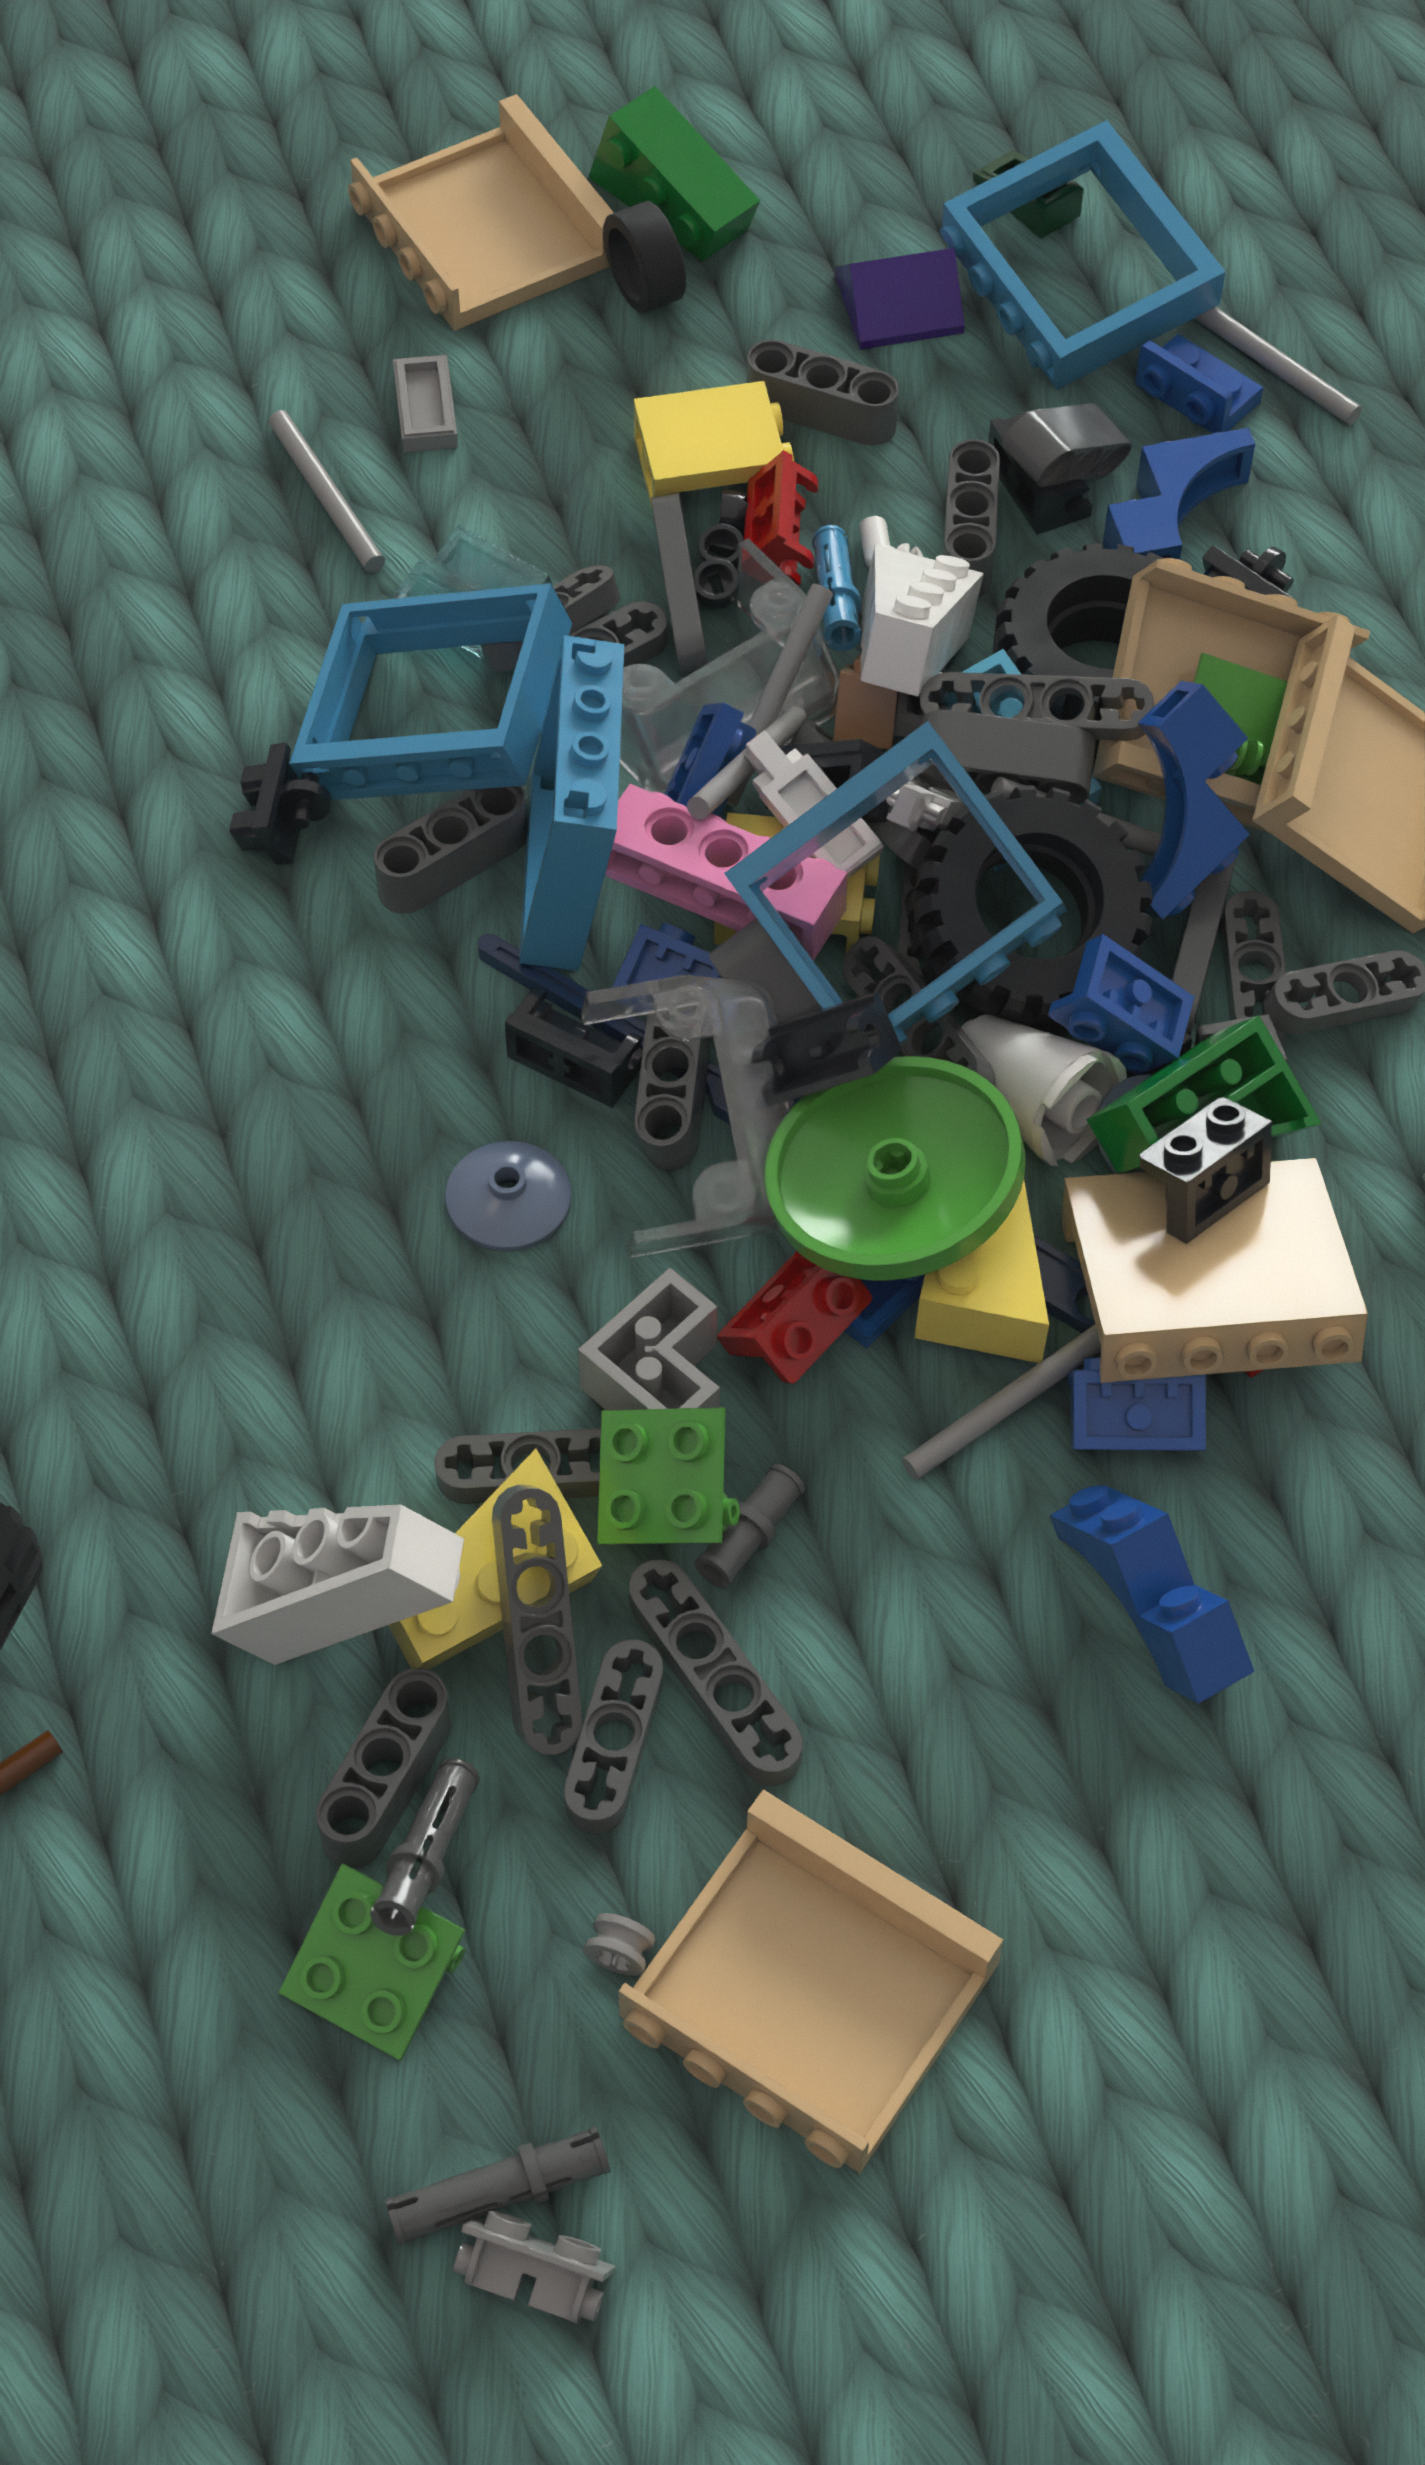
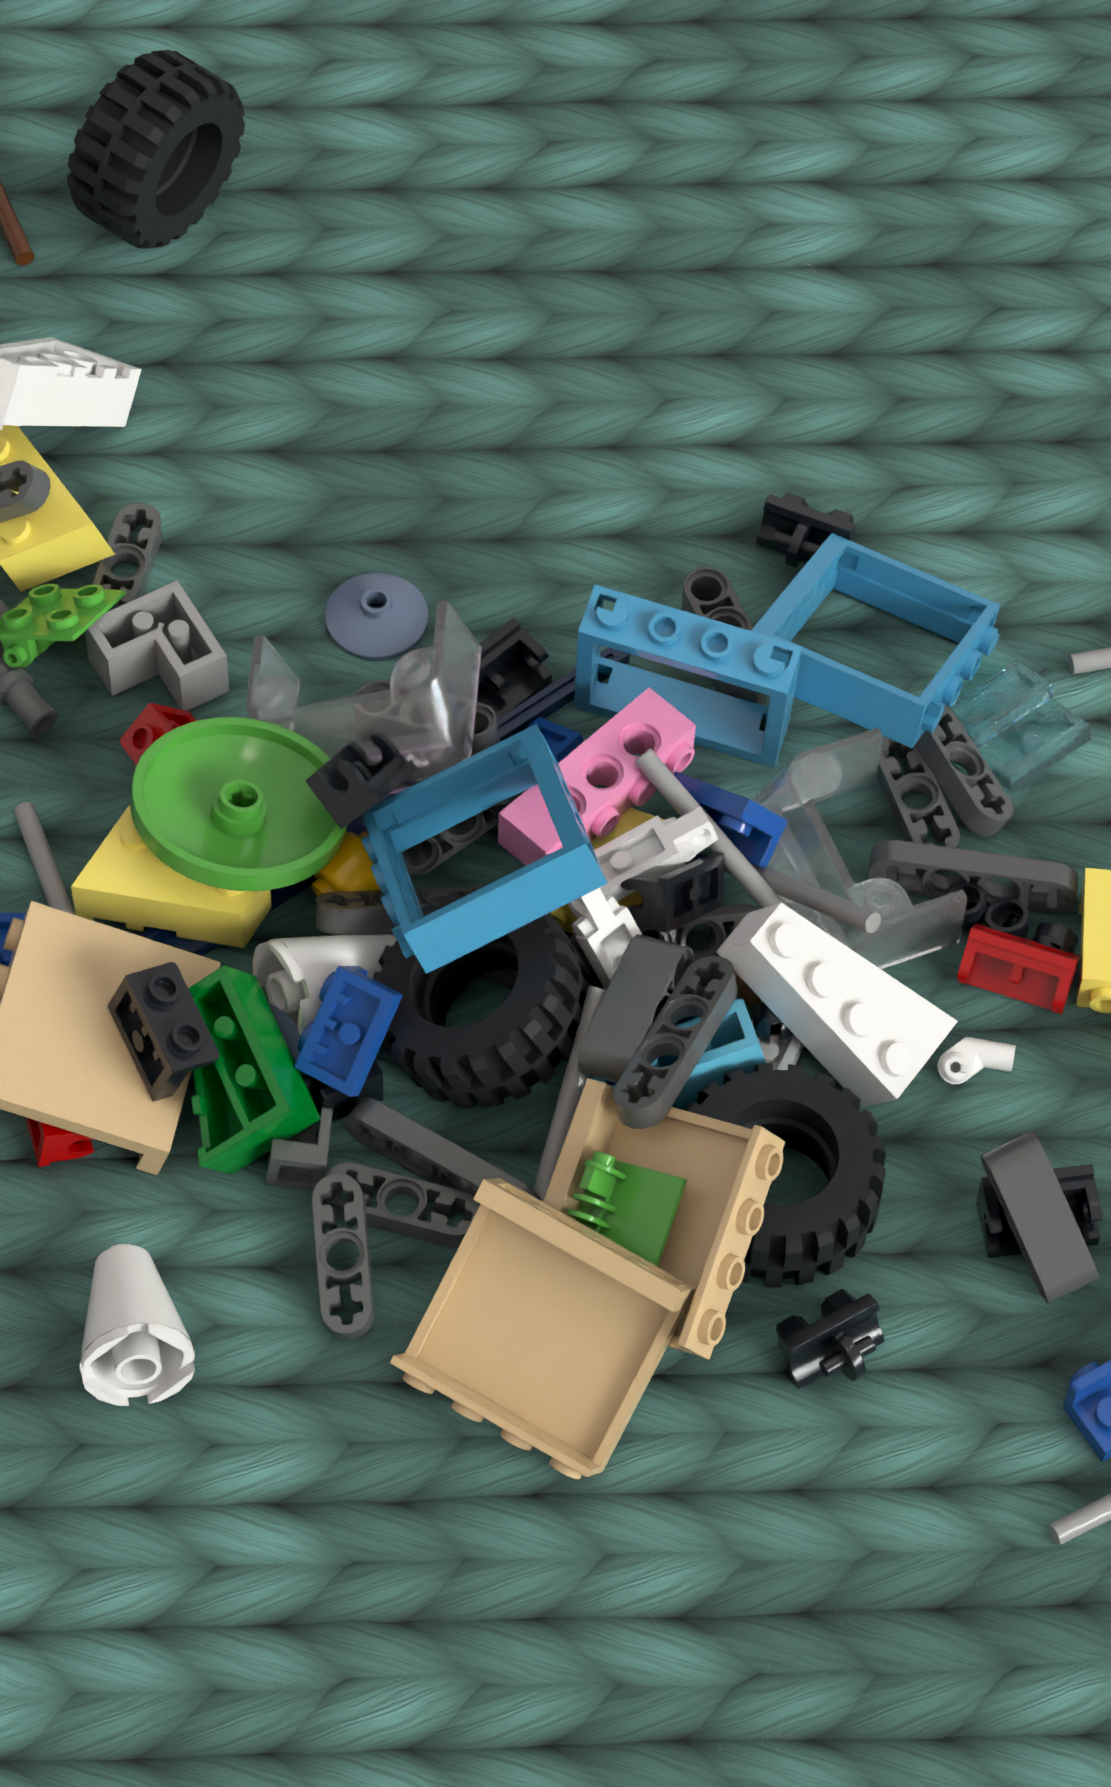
camera: 105 degrees right, 0 degrees up
dark azure pin [812,525,862,651] -> none
dark grey beam [942,439,1000,597] -> none
blue arch [1102,428,1256,560] -> none
blue arch [1138,681,1250,920] -> none

